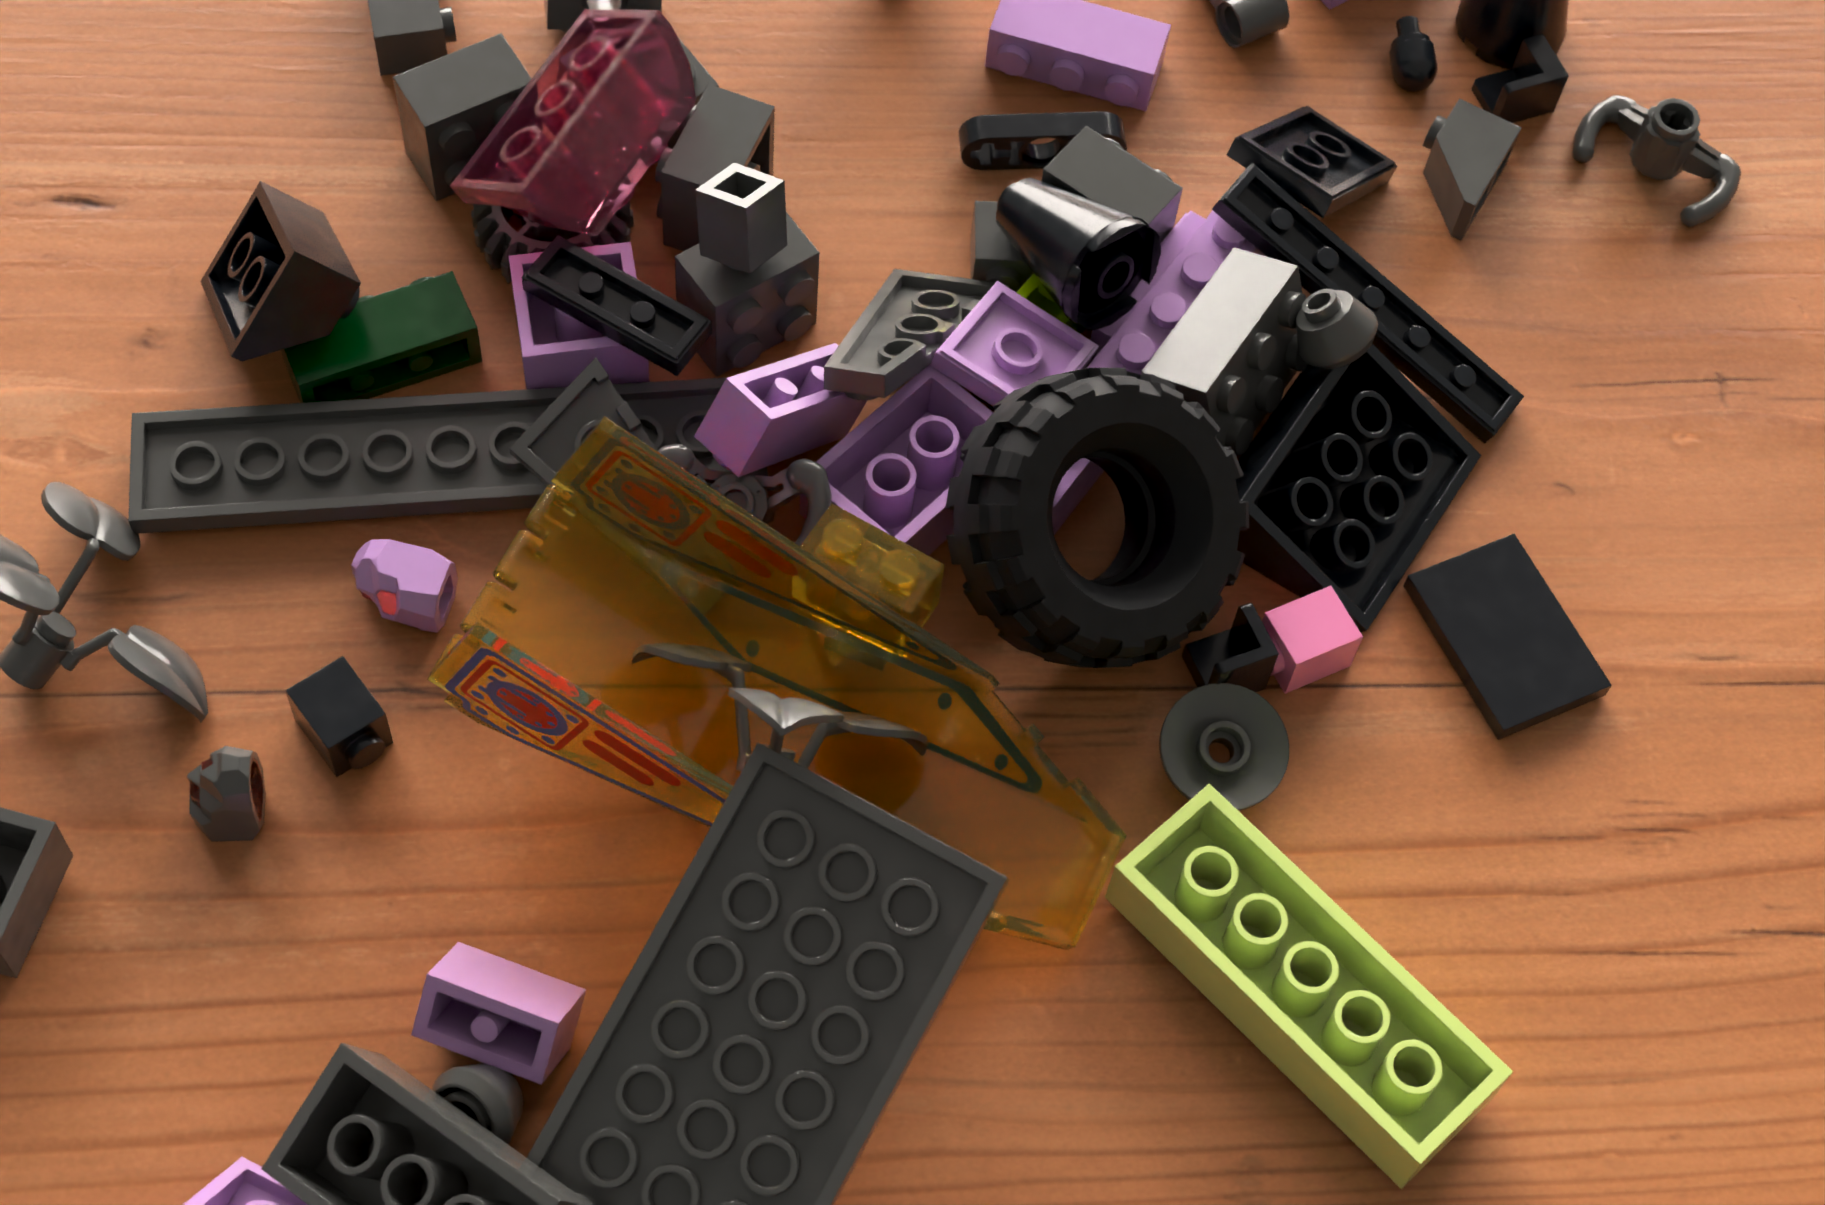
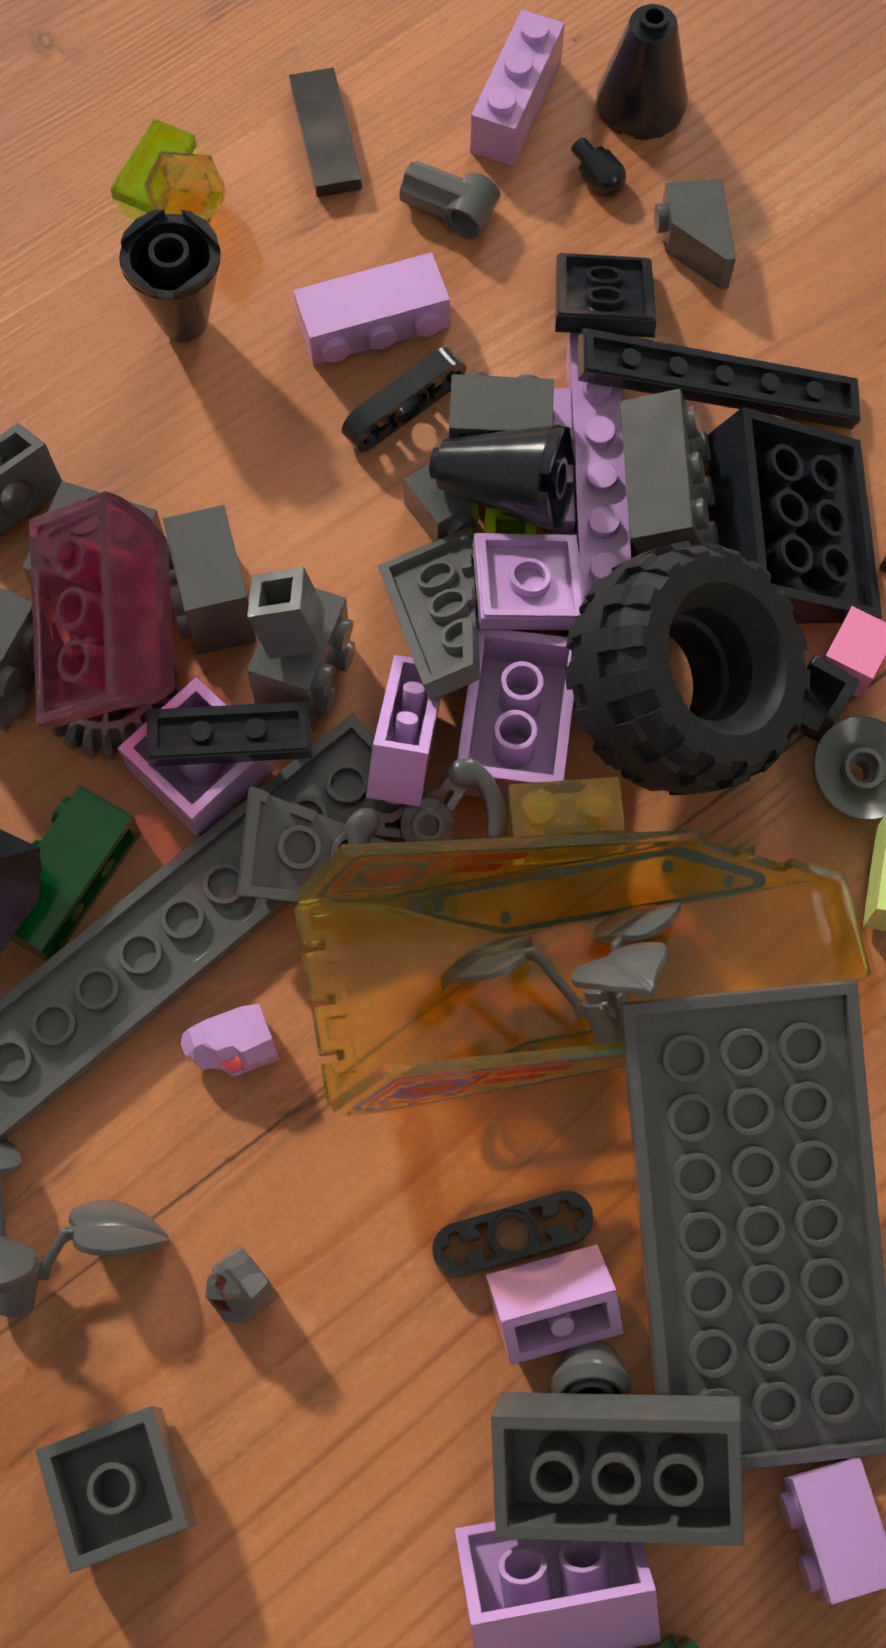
camera: 30 degrees left, 10 degrees up
black brick [285,656,393,777] -> none
dark grey cone [1296,289,1378,369] -> none
black panel [1472,34,1569,123] -> none
dark grey piece [1573,95,1741,227] -> none
none -> black beam [432,1191,593,1278]

